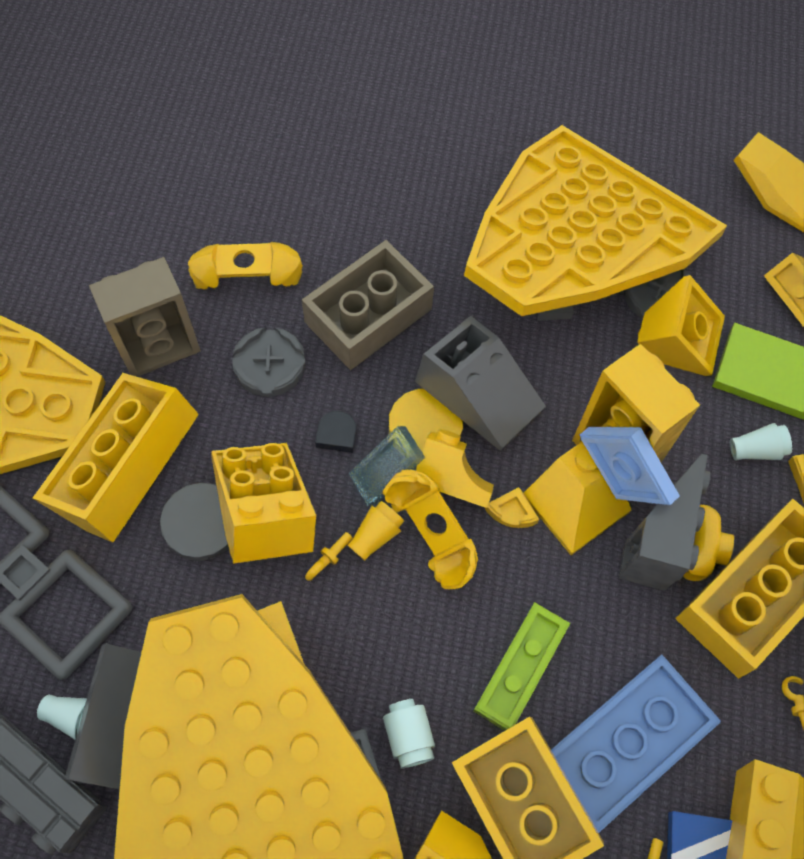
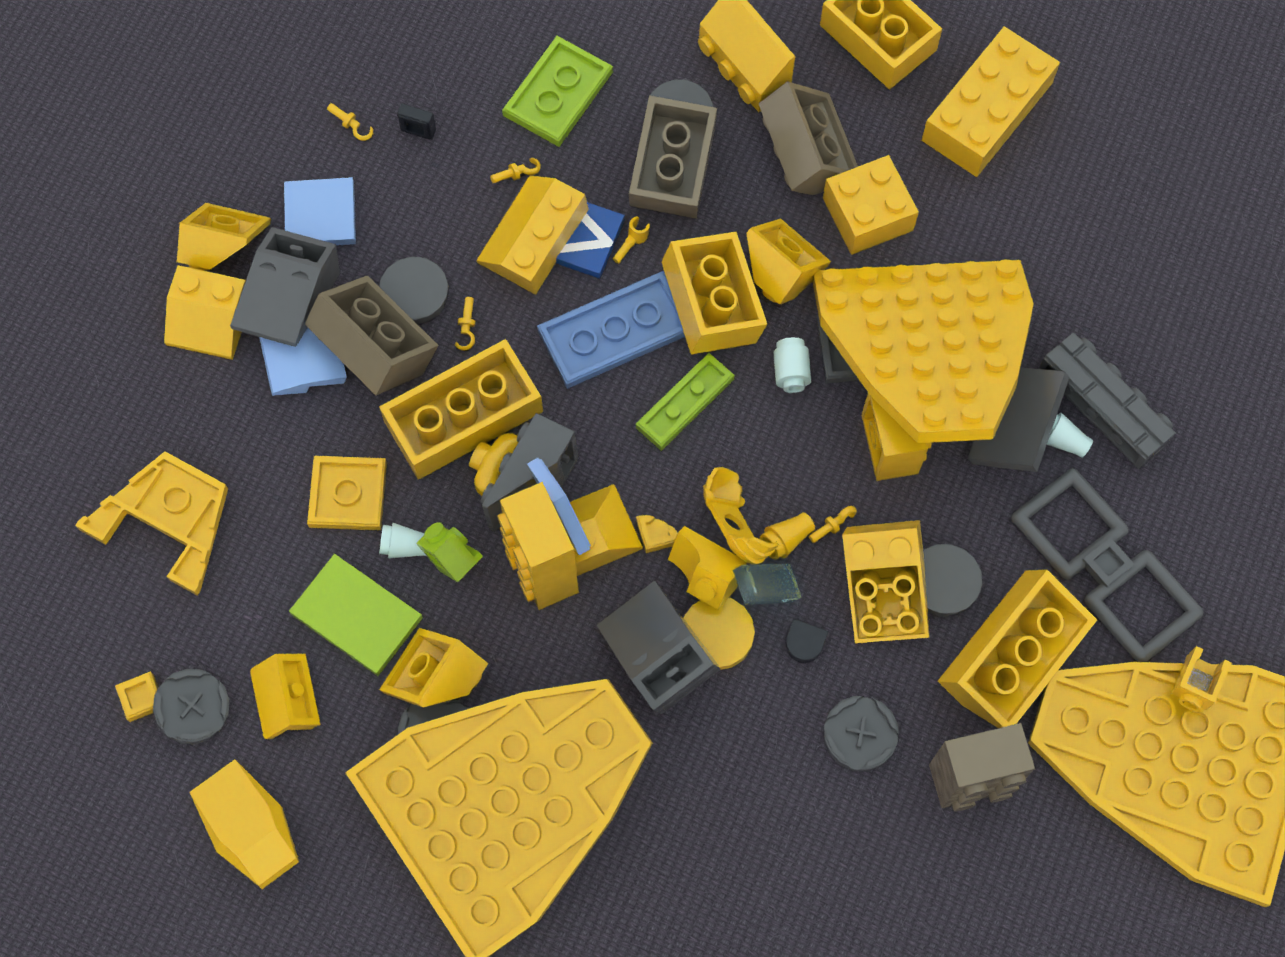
camera: 165 degrees left, 5 degrees up
yellow piece [188,242,303,290] -> none
dark tan brick [302,240,434,371] -> none
none -> lime brick [416,522,483,583]

